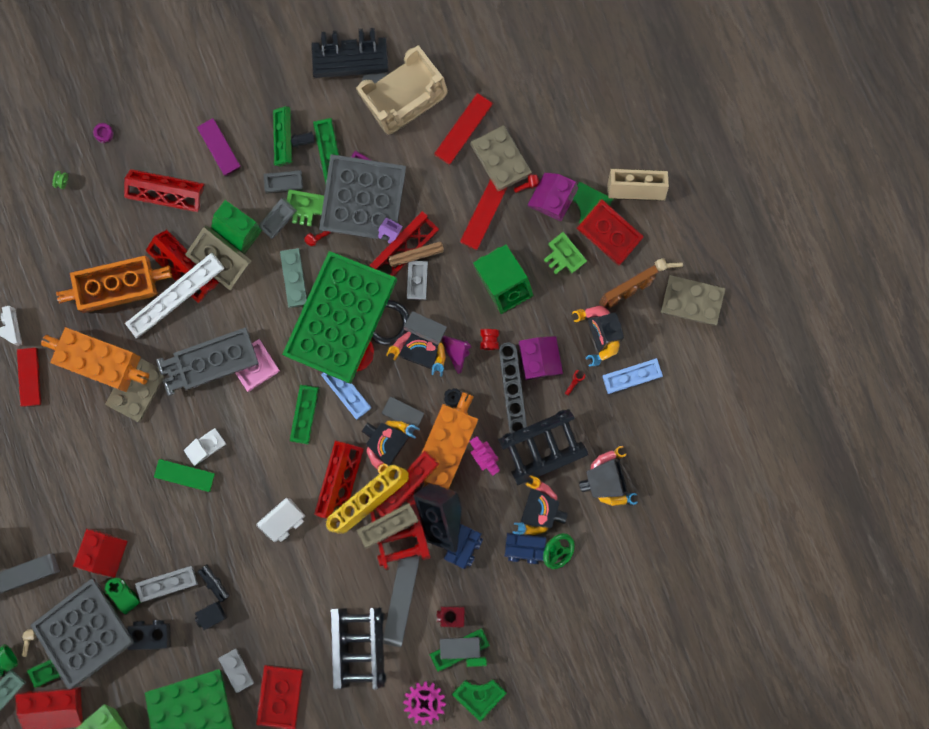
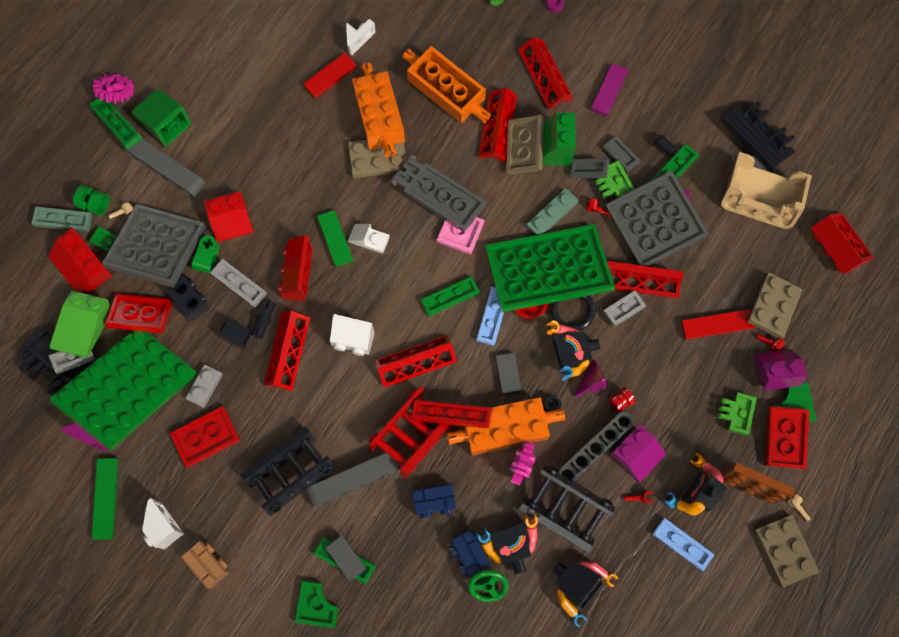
camera: 55 degrees right, 10 degrees down
white tile [125,253,225,338] -> none
green tile [273,106,292,166] -> none
yellow beam [326,465,409,534] -> none
dark tan plate [357,503,418,549] -> none
torso [361,420,420,474] -> none
medium lavender tile [378,218,403,244] -> none
medium nougat axle [388,242,444,267] -> none
dark pink gear [403,681,446,725] -> none
dark grey tile [404,311,447,345] -> none
black slope [413,483,462,553] -> none
red tile [434,93,493,165] -> none
dark red brick [437,606,464,627] -> none
green tile [466,656,486,667] -> none
green slope [473,244,534,314] -> none
tan brick [608,169,669,200] -> none
none -> red tile [105,294,173,334]
none -> red fence [263,310,310,391]
none -> red slope [278,235,313,302]
none -> red slope [811,212,874,275]

